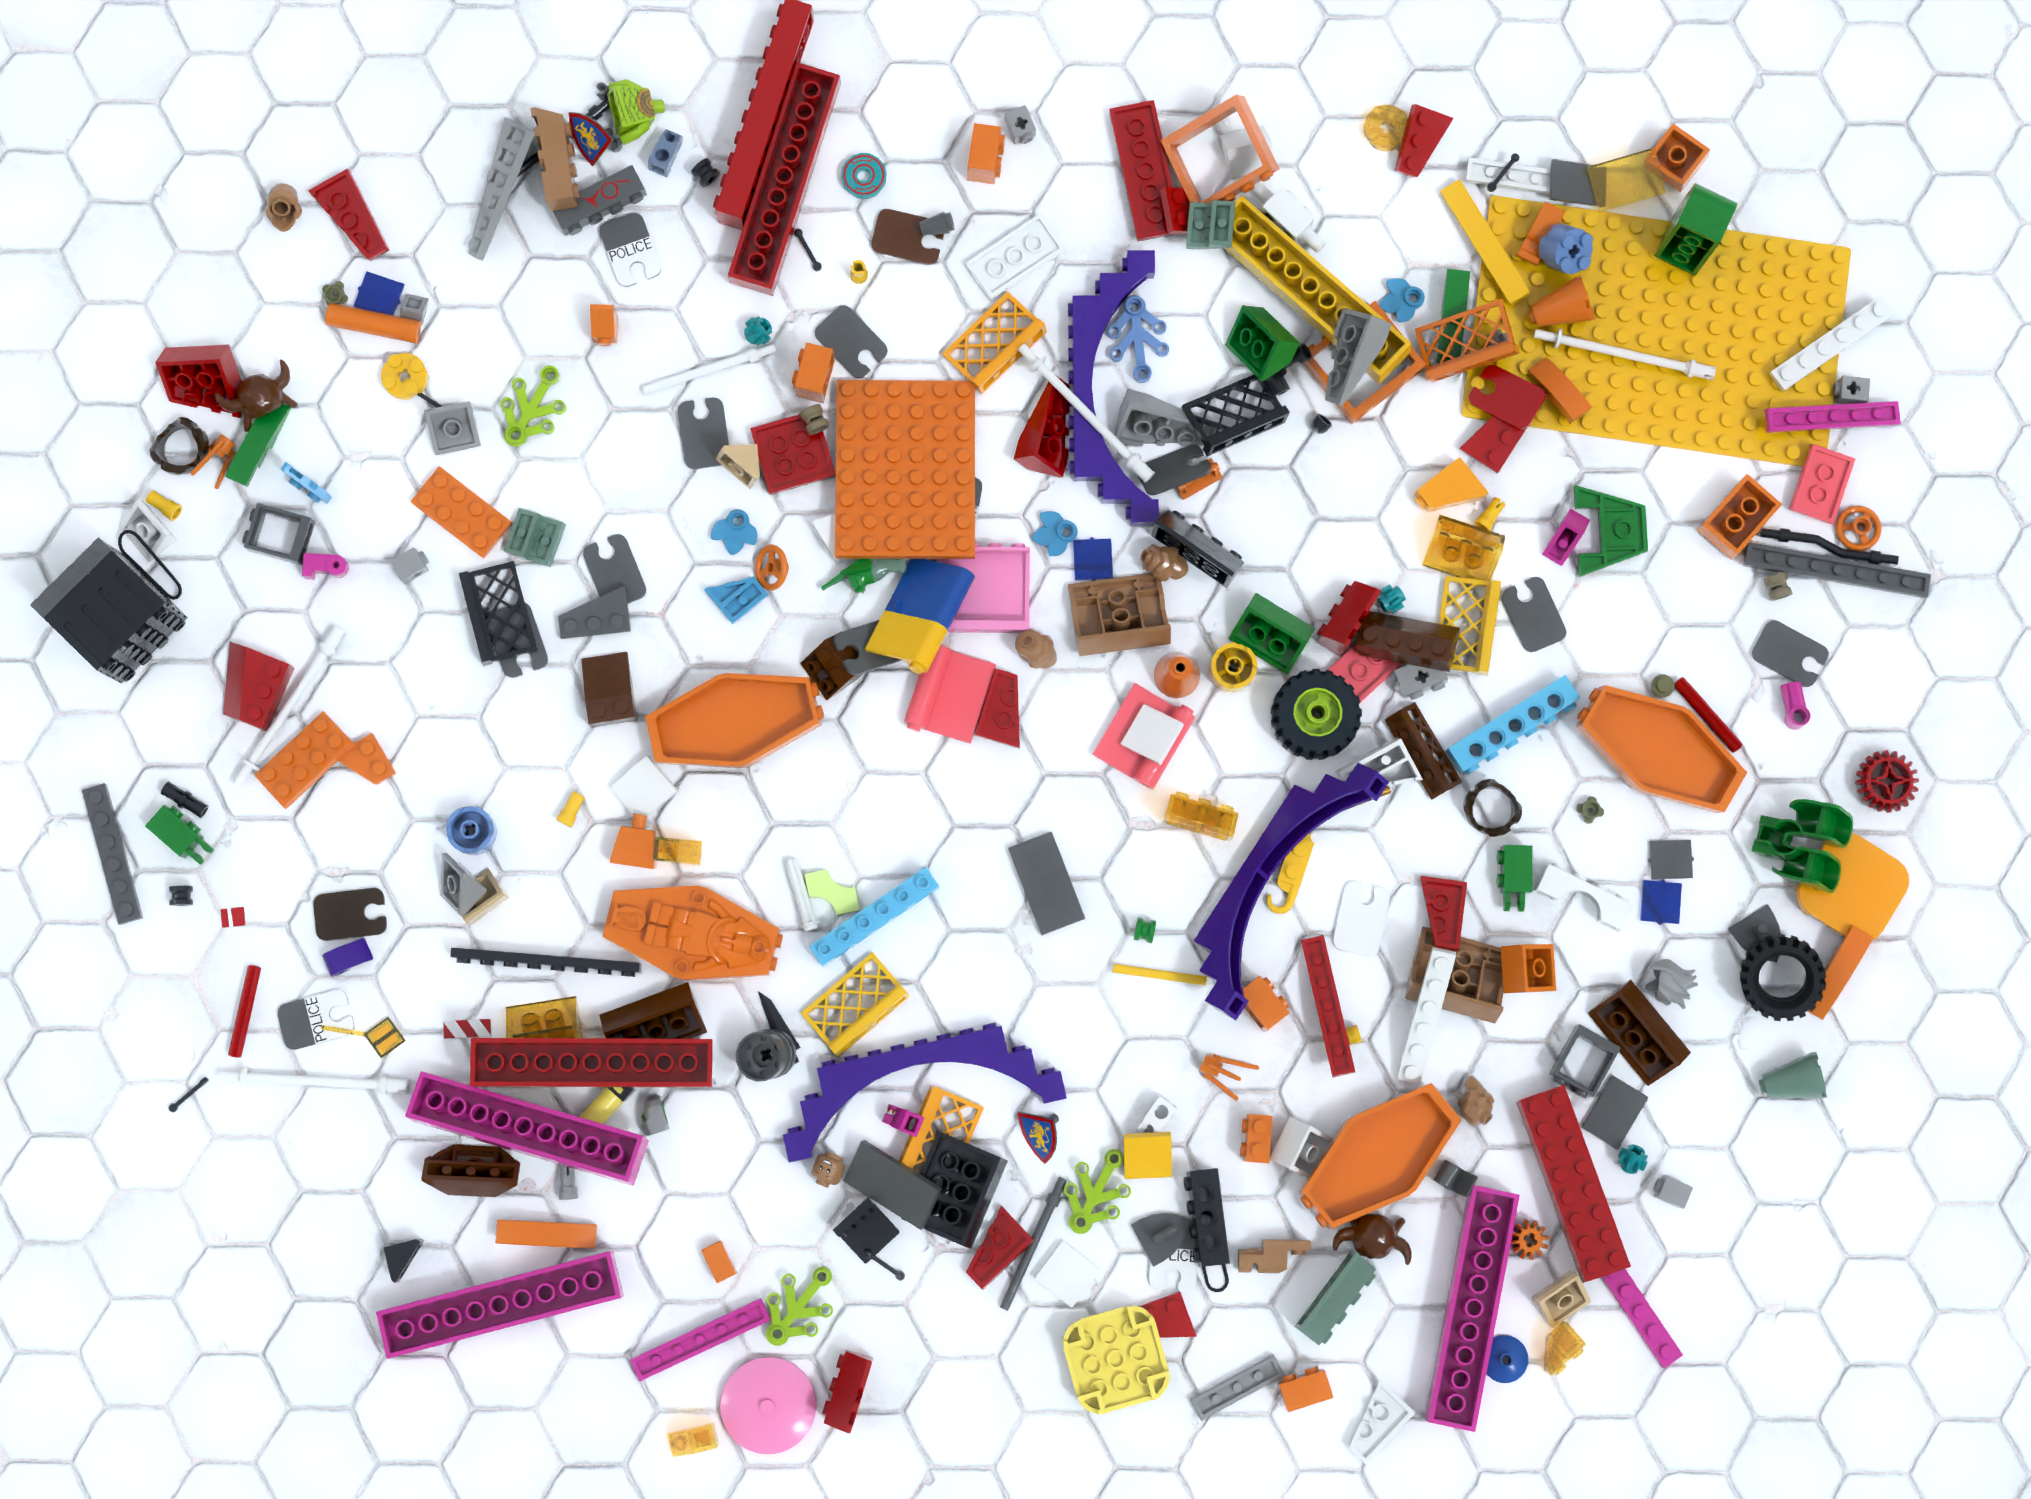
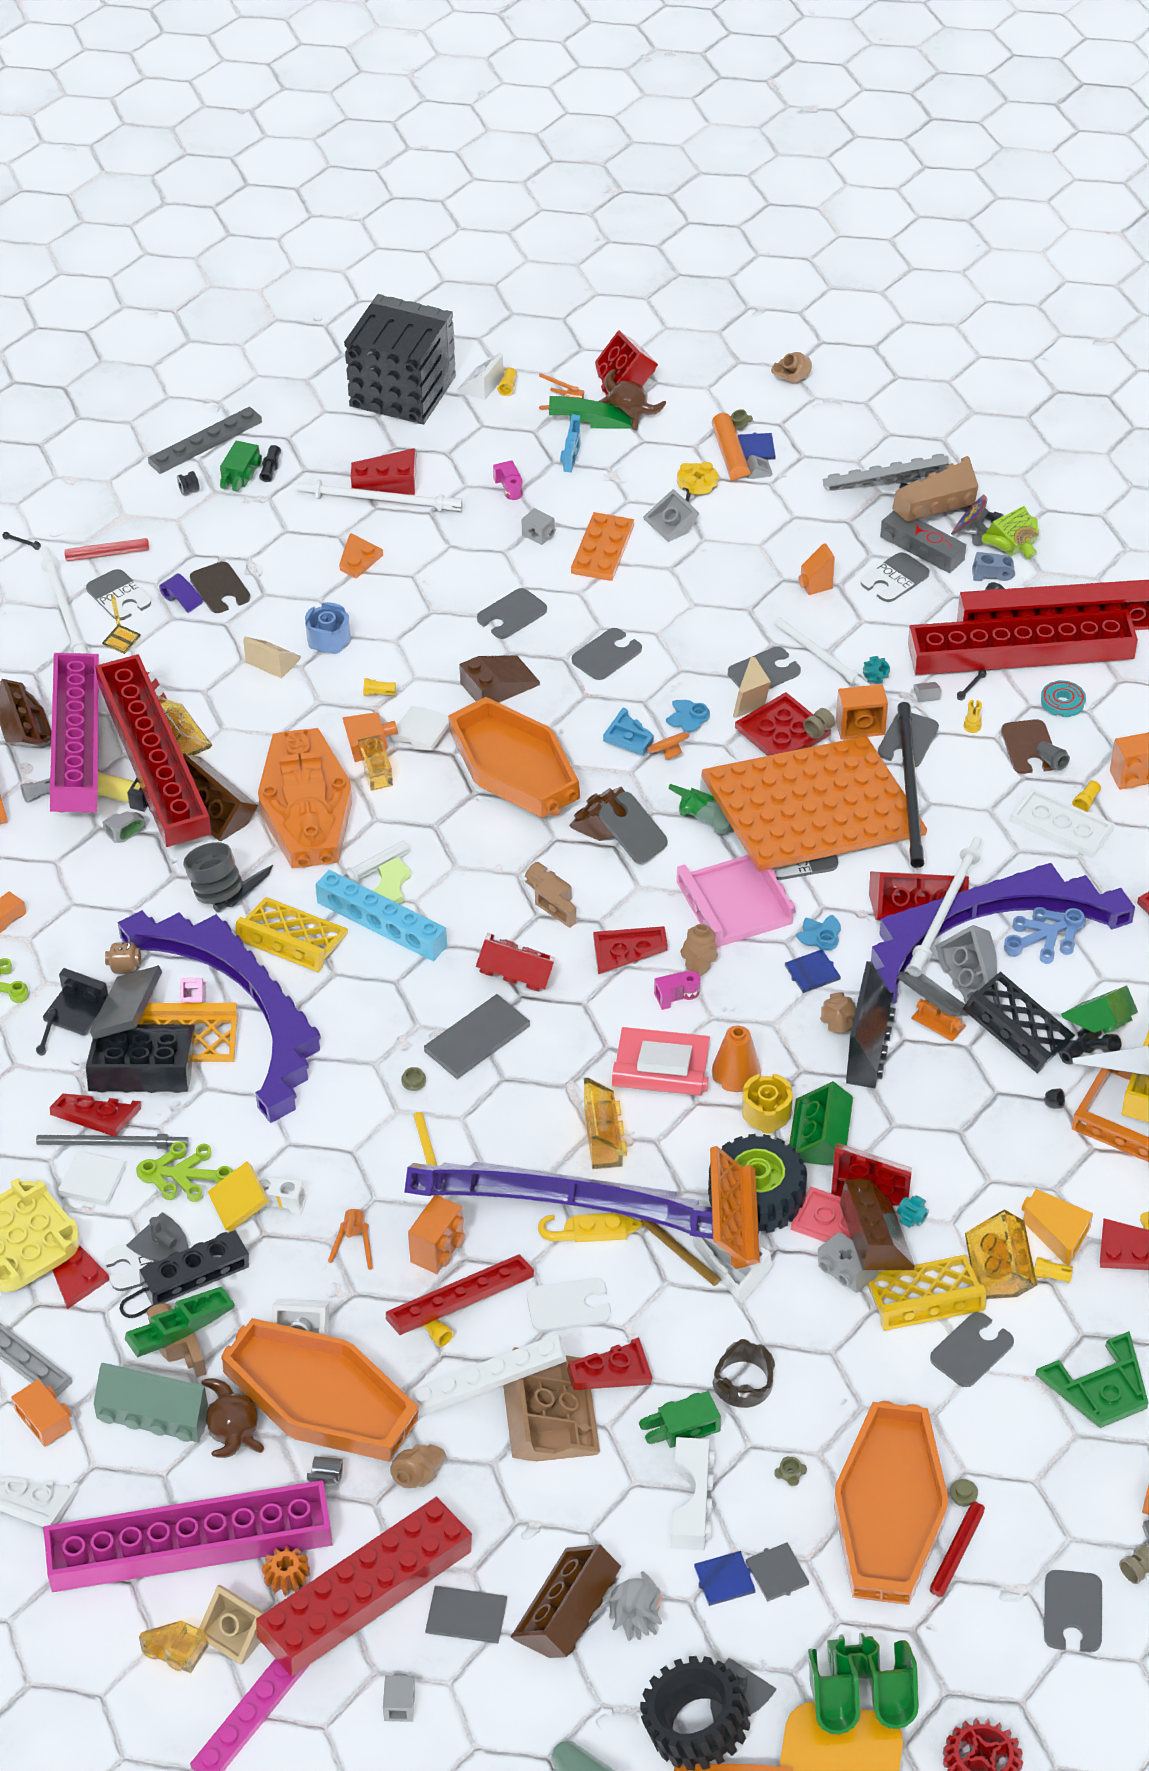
camera: 75 degrees right, 35 degrees down
black piece [118,530,182,600] -> none
dark brown piece [149,417,209,476] -> none
red sticker [221,907,245,928] -> none
dark grey window [242,503,315,566] -> none
orange plate [254,711,355,809] -> none
red wing [308,169,390,261] -> none
light grey slope [440,853,487,916] -> none
black plate [450,948,642,977] -> none
black fence [458,561,537,666] -> none
lime plant [500,365,567,447] -> none
sand green slope [503,508,566,568] -> none
dark grey wing [558,585,631,639] -> none
door [865,559,975,674] -> none
coral door [904,645,996,744] -> none
light orange fence [942,291,1047,395] -> none
shield [1017,1111,1059,1164] -> none
medium nougat piece [1068,573,1171,656] -> none
green wheel [1133,917,1156,944] -> none
orange brick [1240,1114,1273,1164] -> none
reddish brown fence [1385,702,1462,800] -> none
medium azure brick [1445,675,1580,774] -> none
blue dish [1486,1335,1528,1383] -> none
orange brick [1501,944,1556,993] -> none
dark pink slope [1542,508,1590,566] -> none
dark grey window [1549,1024,1621,1099] -> none
teal gear [1618,1144,1648,1174] -> none
dark pink piece [1780,681,1811,730] -> none
none -> green slope [124,1286,235,1358]
none -> olive plate [401,1067,426,1091]
none -> red wedge [475,932,555,992]
none -> medium nougat plate [524,862,576,928]
none -> dark pink leg [653,971,701,1010]
none -> orange fence [710,1146,760,1269]
none -> black piece [897,702,925,868]
none -> light grey slope [913,682,941,702]
none -> yellow pin [1072,780,1101,812]

